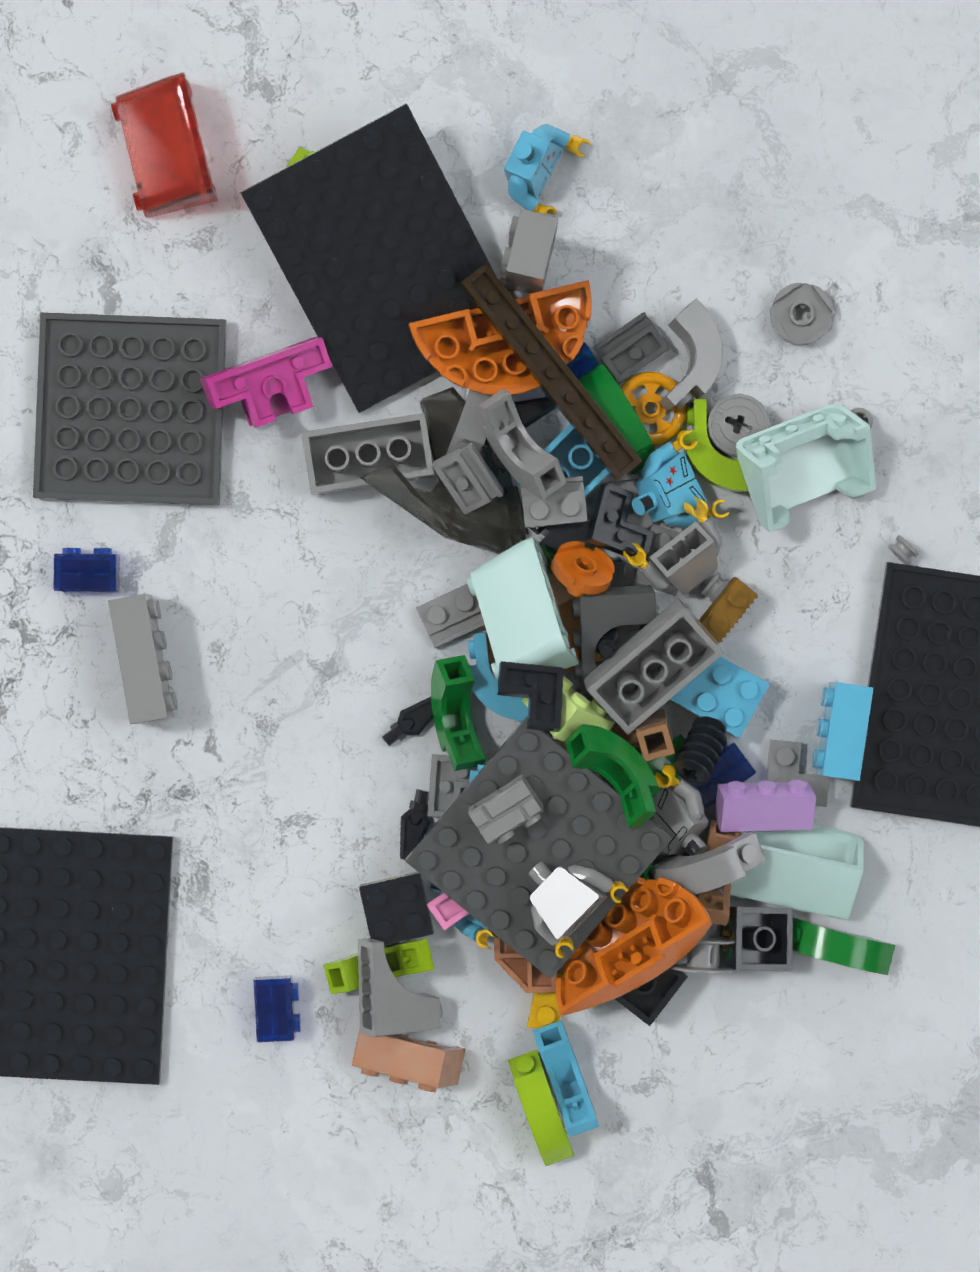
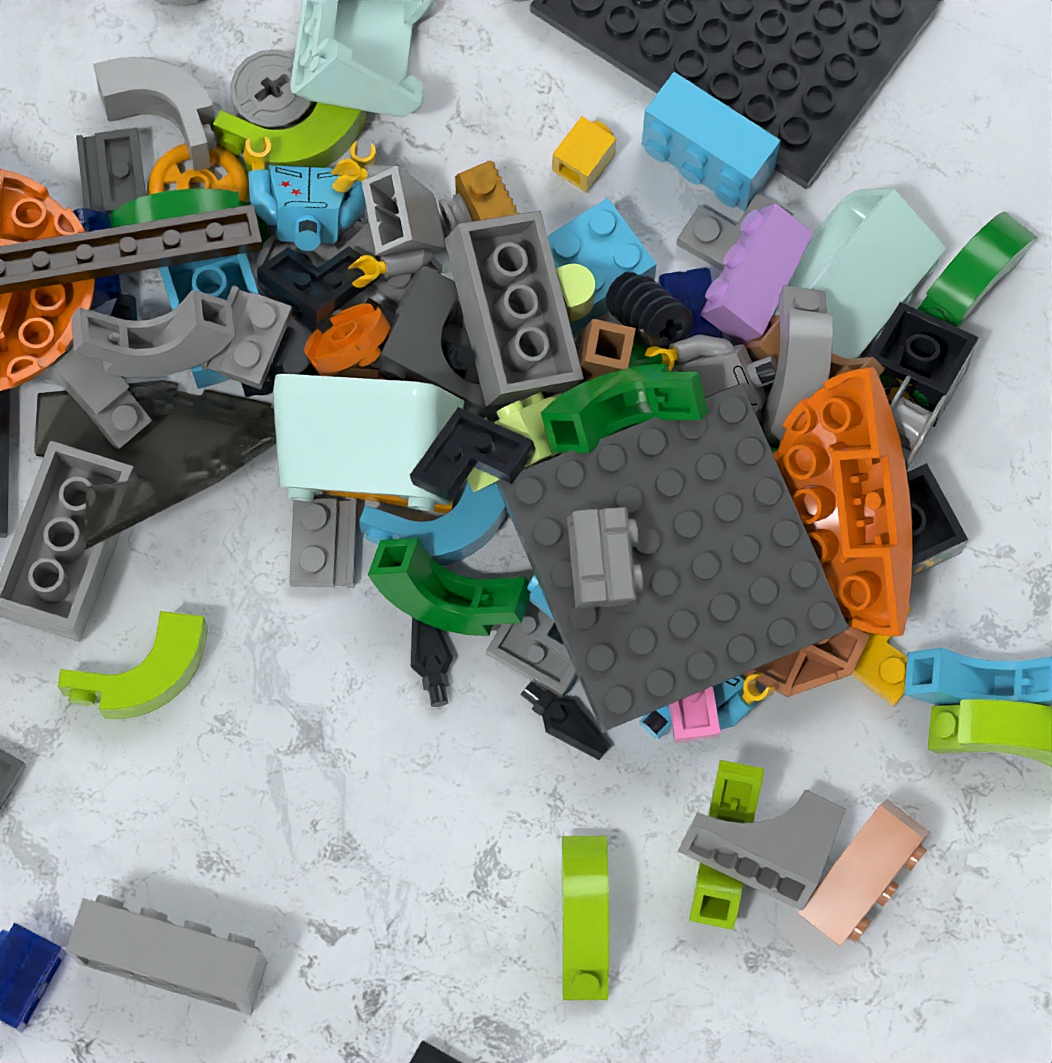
camera: 70 degrees left, 15 degrees down
clear blue brick [253,975,301,1043] -> none
black brick [359,871,434,945] -> none
light grey plate [433,442,504,515] -> none
torso [529,862,628,958] -> none
none -> lime arch [57,611,208,719]
none -> yellow brick [552,116,617,193]
none -> yellowish green brick [556,264,595,322]
none -> lime arch [562,836,609,1000]

